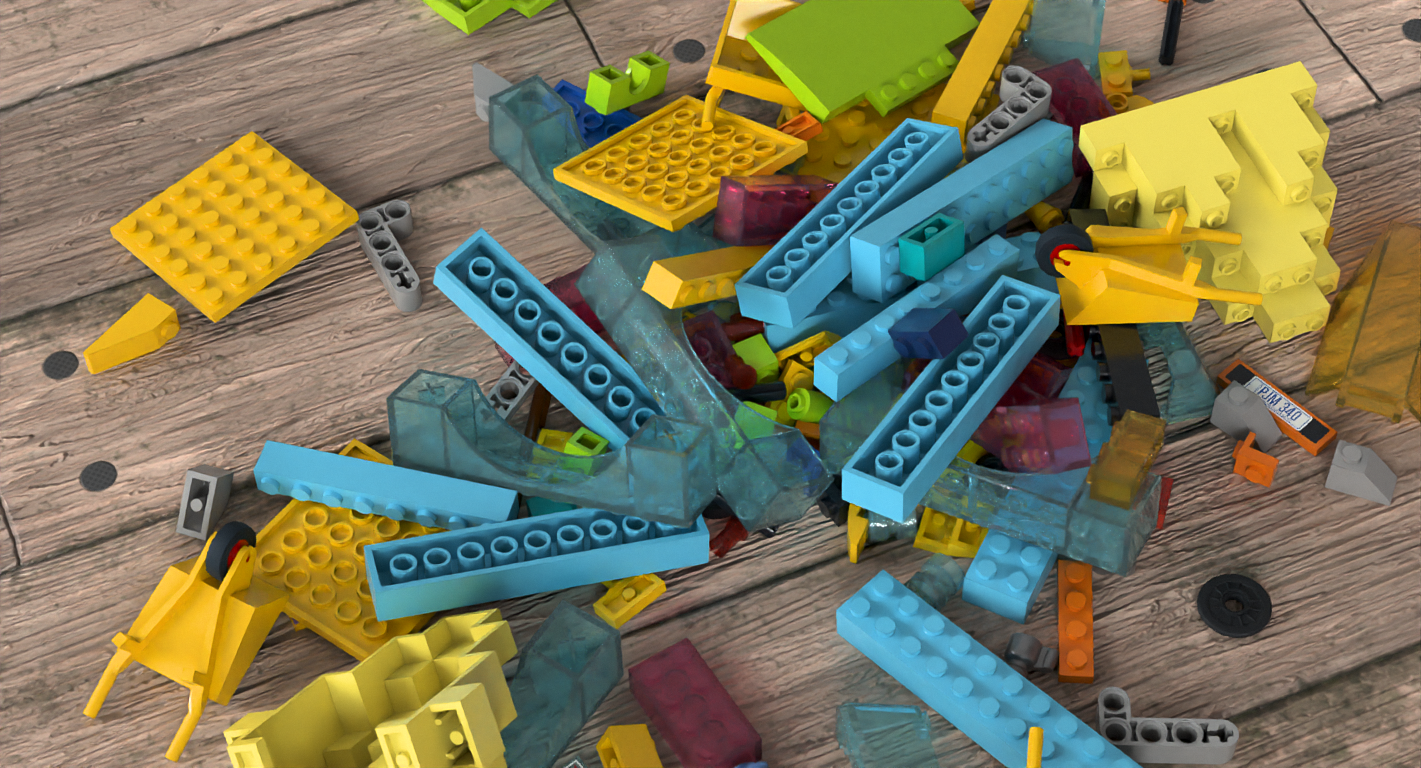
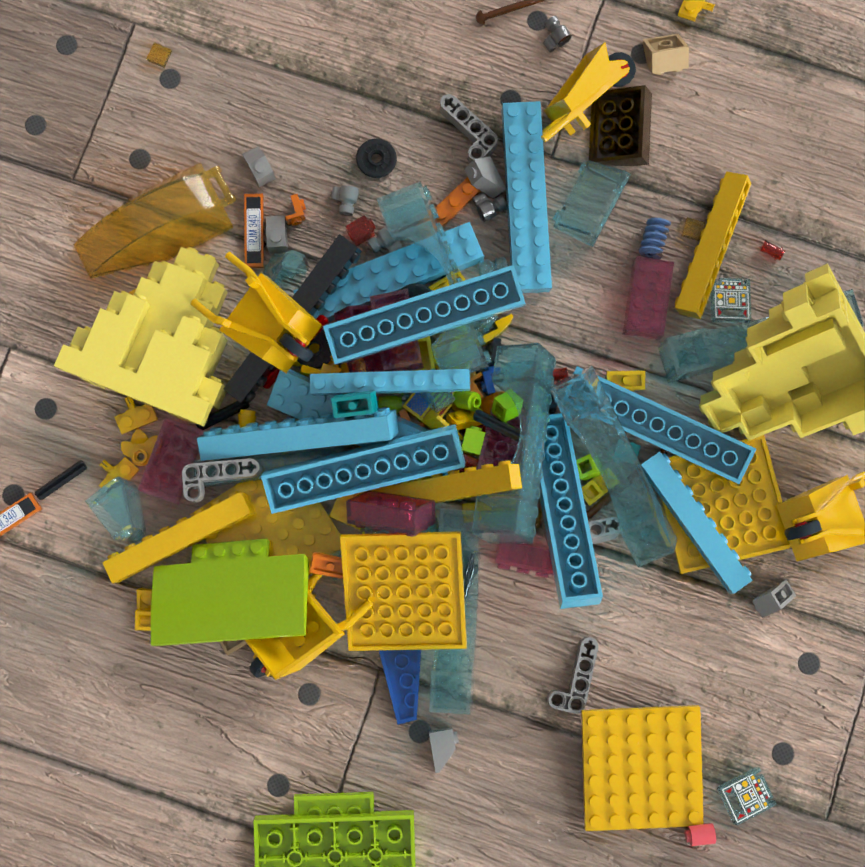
camera: 145 degrees left, 30 degrees up
yellow slope [83,293,181,374] -> none
lime arch [585,50,670,115] -> none
clear red pin [724,354,757,389] -> none
dark blue brick [888,308,969,359] -> none
clear pink brick [994,397,1092,474] -> none
clear yellow brick [1086,409,1166,510] -> none
none -> light grey piece [331,185,359,216]
none -> light grey slope [464,156,506,199]
none -> coral brick [685,823,716,846]
none -> clear light blue container [717,767,777,825]

